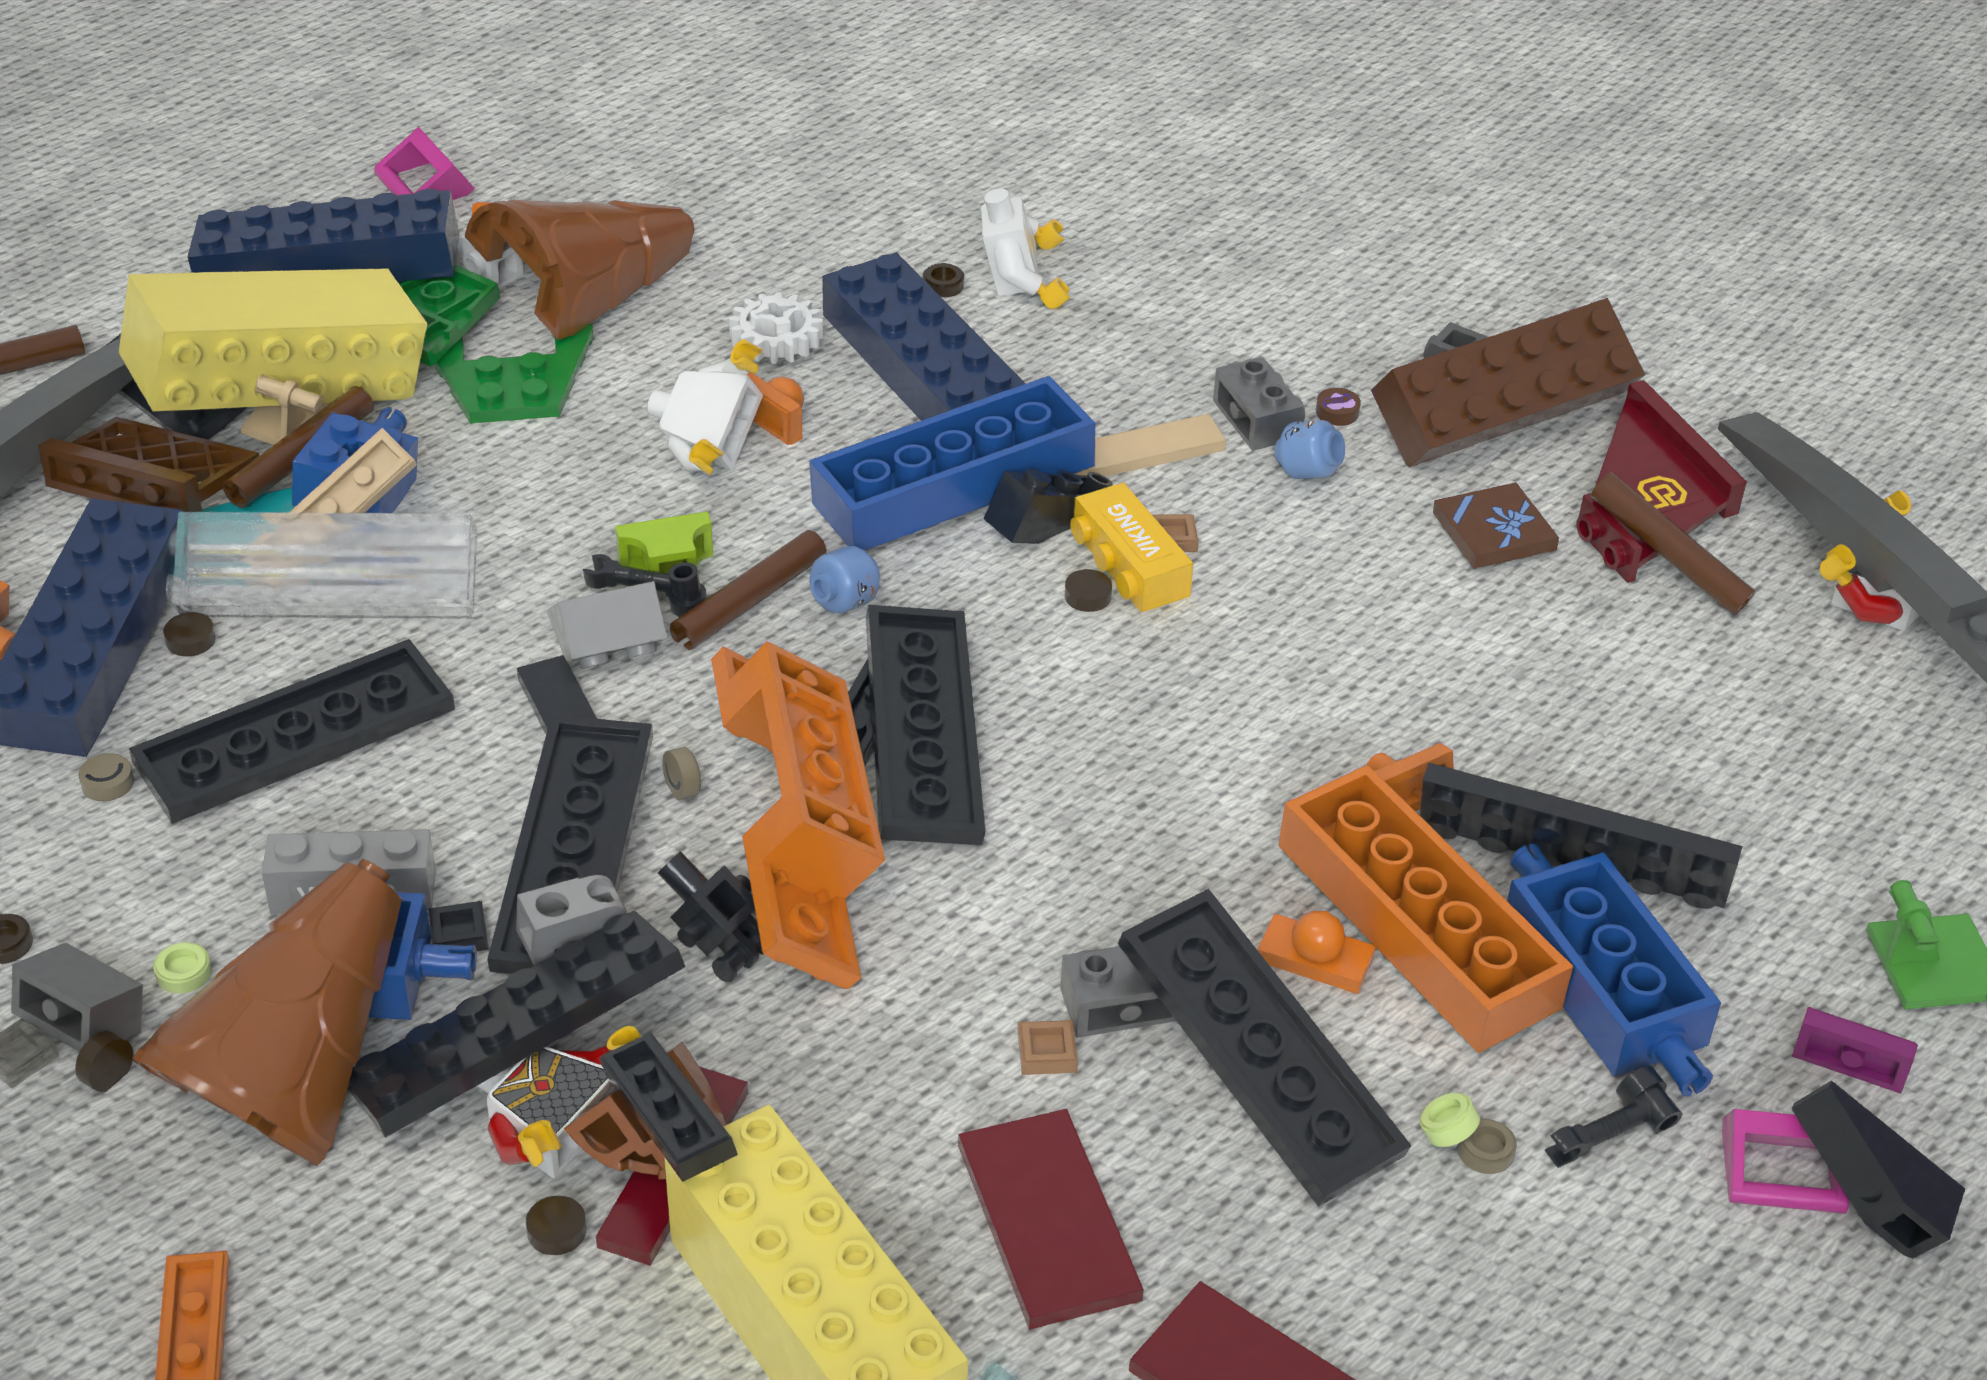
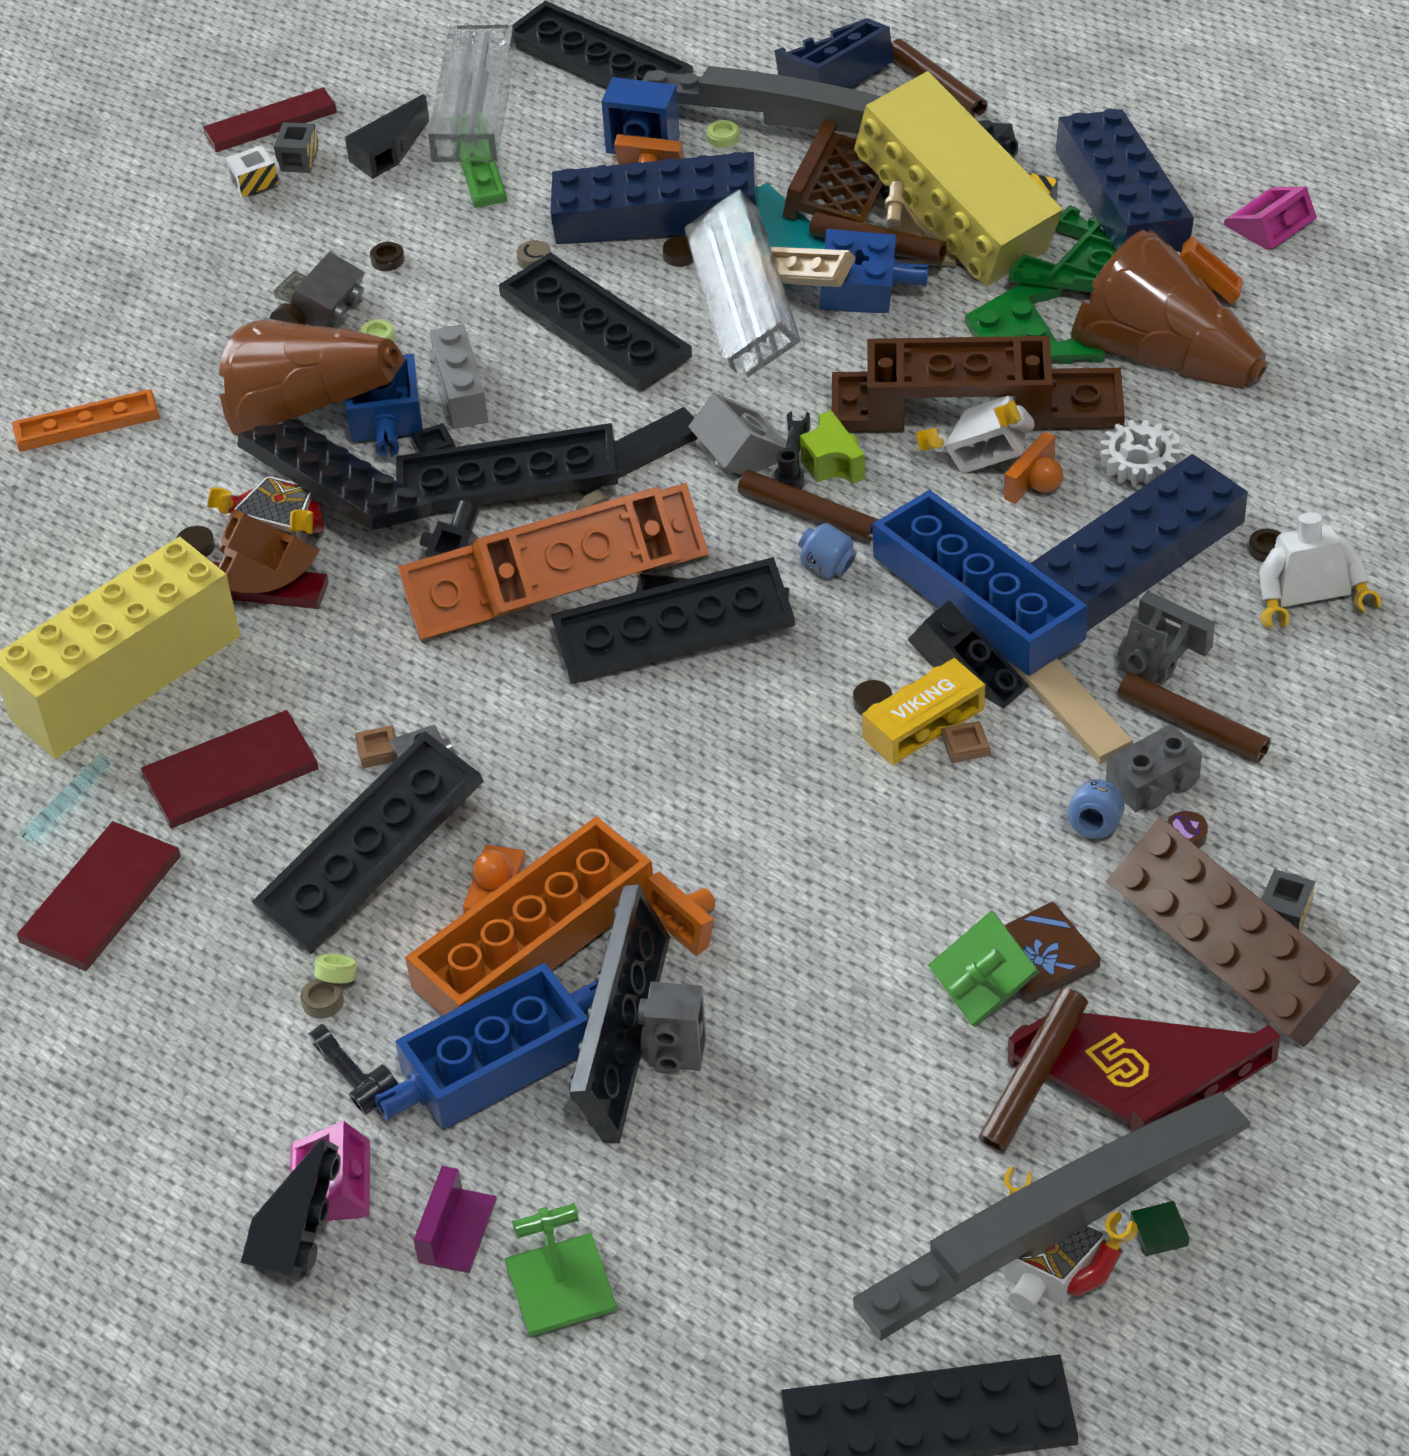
camera: 85 degrees right, 5 degrees up
light grey leg [516,875,628,965] -> none
black tile [599,1033,738,1182] -> none
none -> flat silver brick [638,982,707,1072]
none -> reddish brown bracket [831,336,1125,431]
none -> bright green plate [928,910,1040,1027]
none -> dark grey tile [1117,591,1215,683]
none -> reddish brown piece [1118,672,1271,763]

